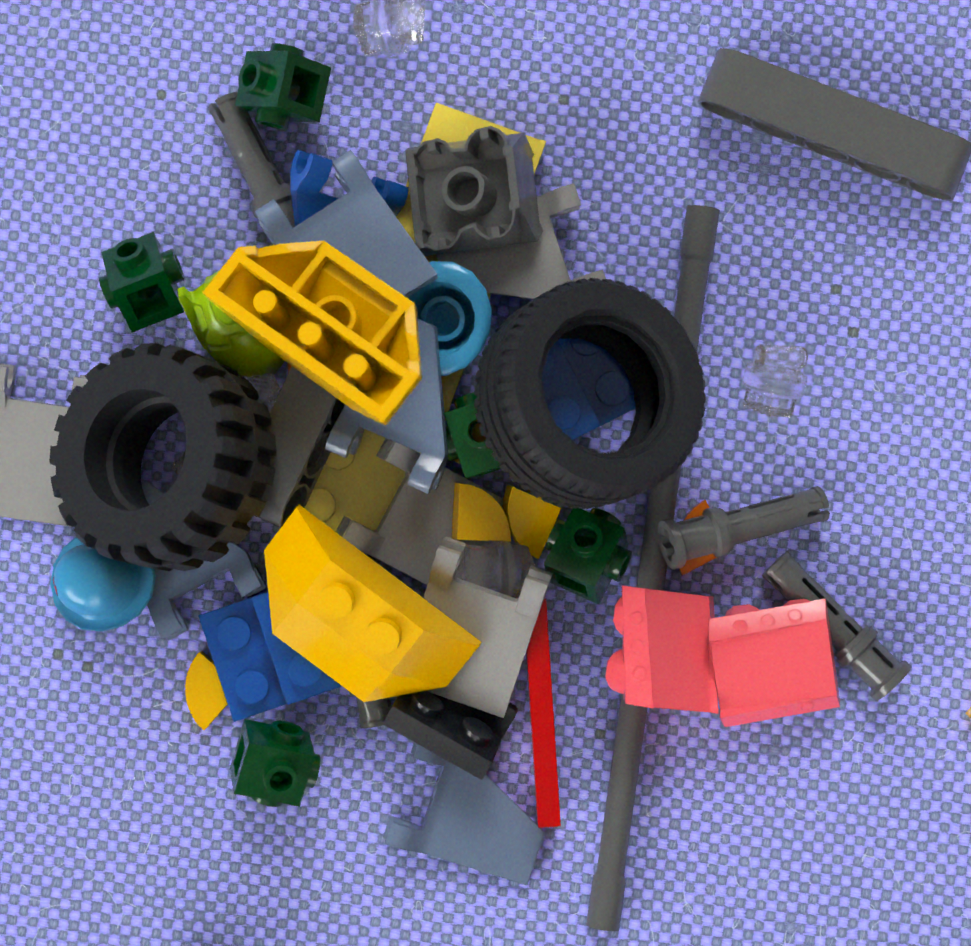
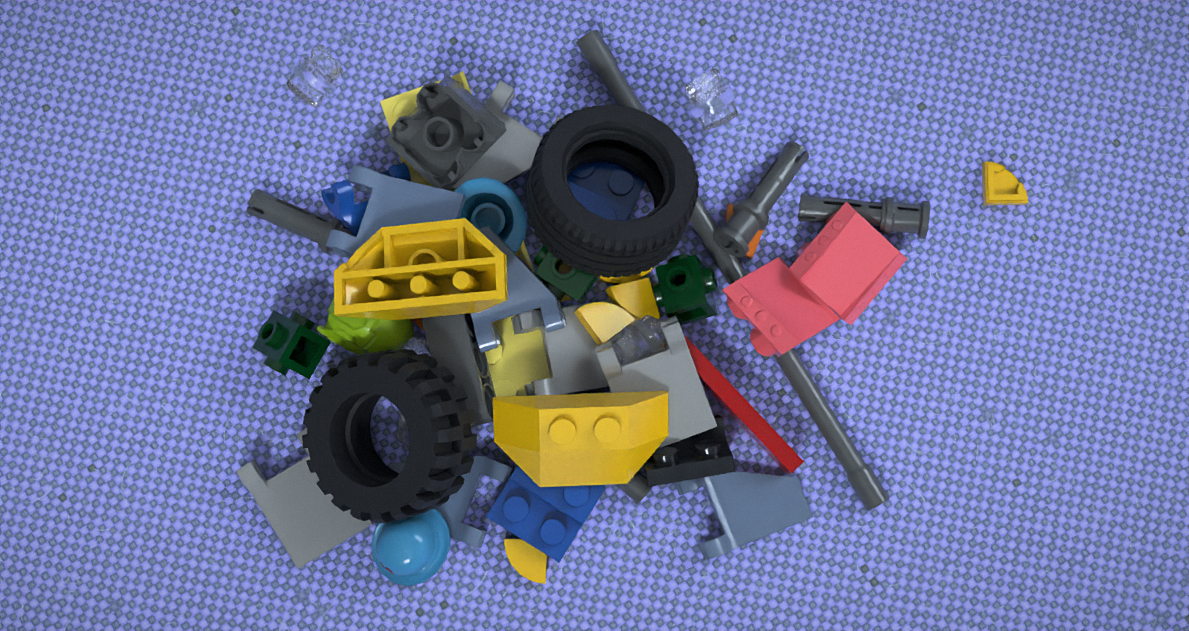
camera: 45 degrees left, 5 degrees down
dark green brick [230,719,320,807] -> none
dark green brick [235,43,331,130] -> none

